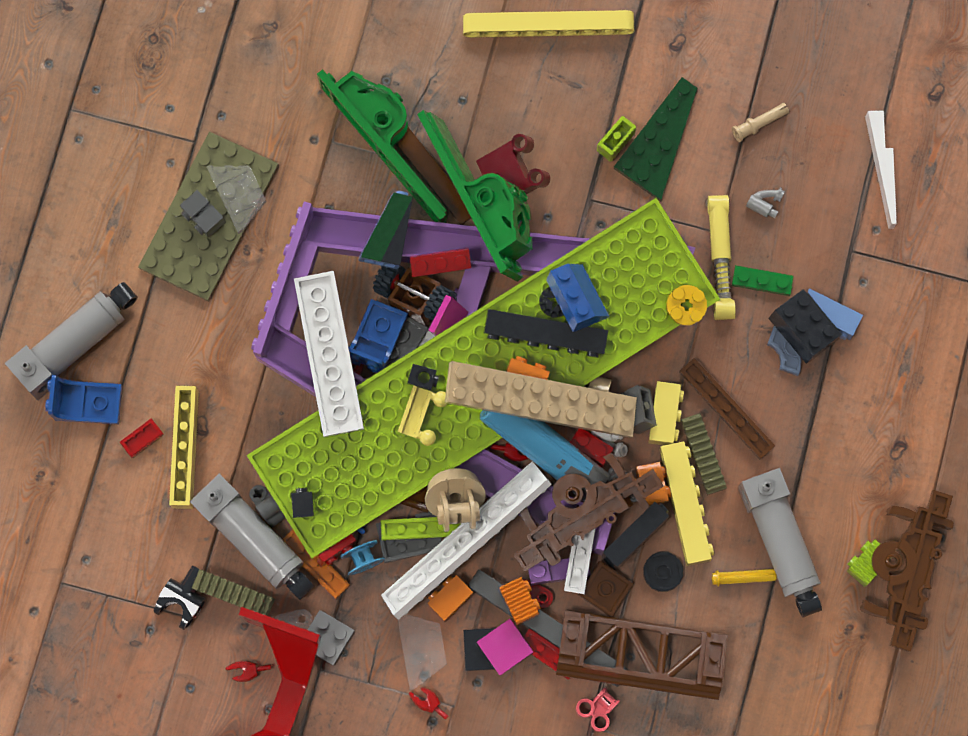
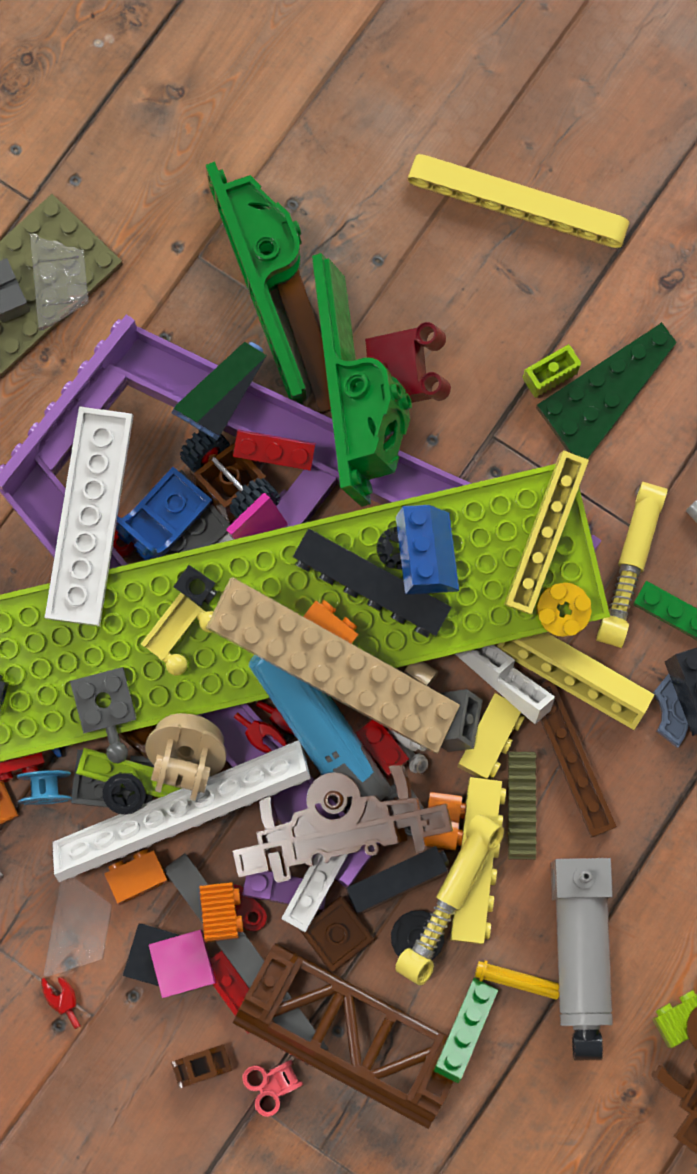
camera: 15 degrees right, 0 degrees up
none -> dark grey plate [70,667,137,763]
none -> black gear [102,772,146,815]
none -> reddish brown brick [171,1044,232,1089]
none -> red hand [234,712,288,753]
none -> light yellow piece [395,815,504,985]
none -> plate [433,978,498,1083]
none -> white slope [455,645,555,724]
none -> light yellow brick [497,632,655,730]
none -> light yellow brick [504,450,589,614]

